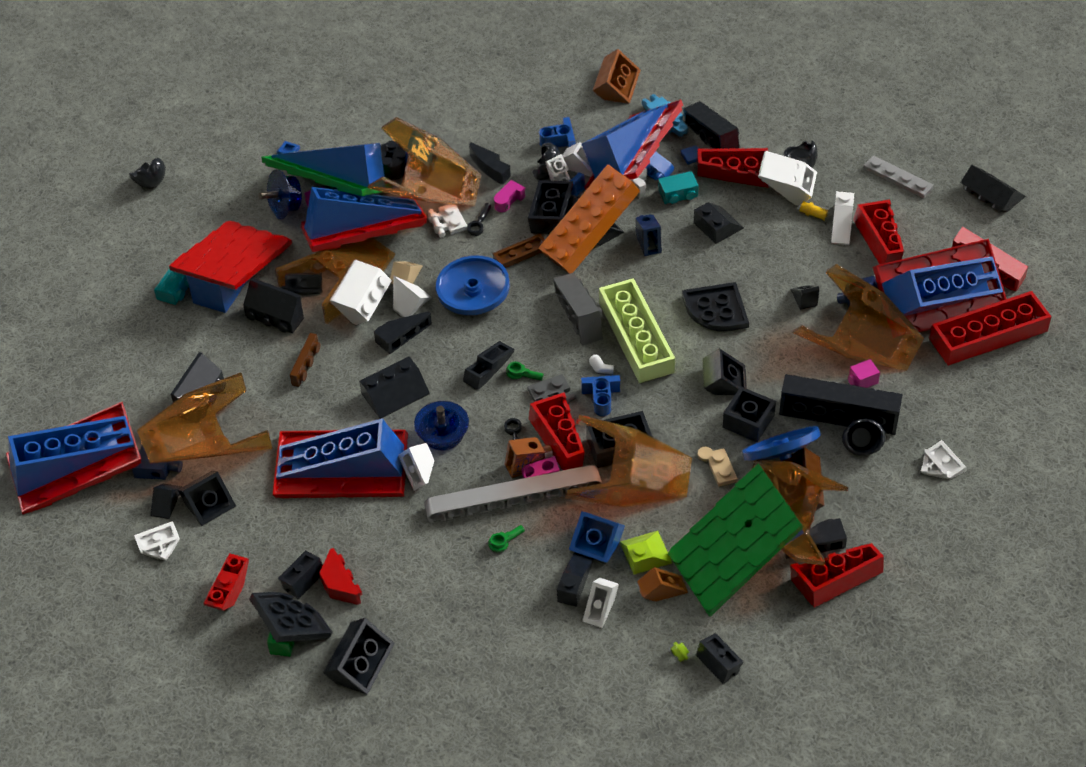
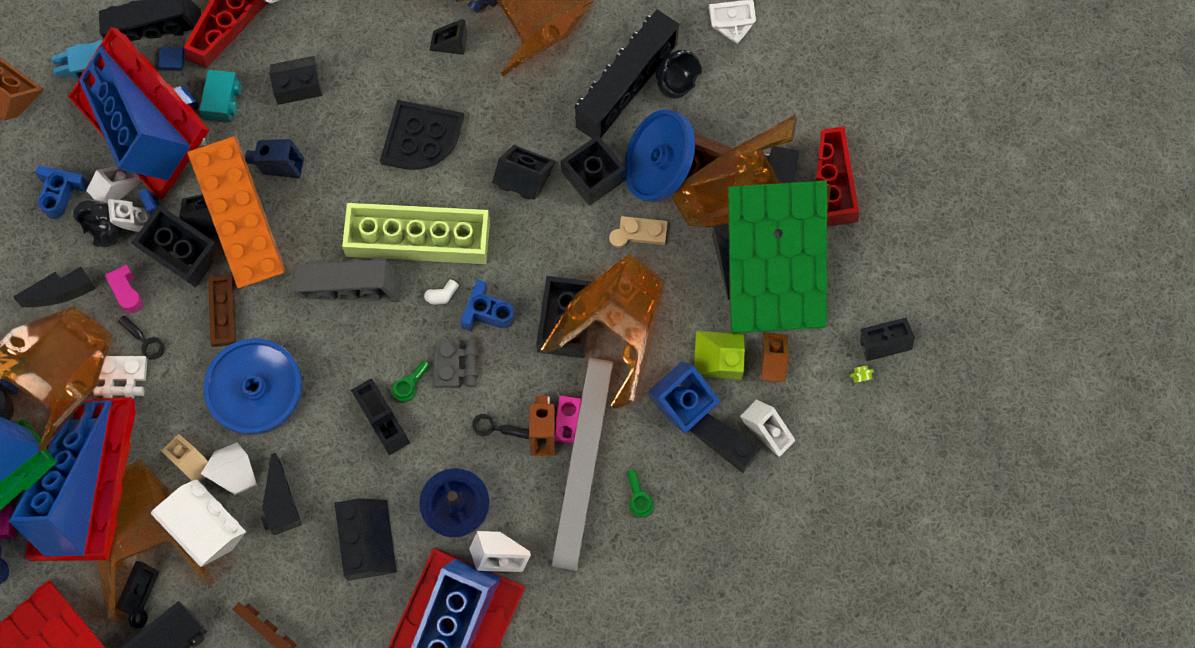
camera: 70 degrees left, 20 degrees up
red wedge [529,392,584,470] -> none
dark pink brick [848,359,880,388] -> none

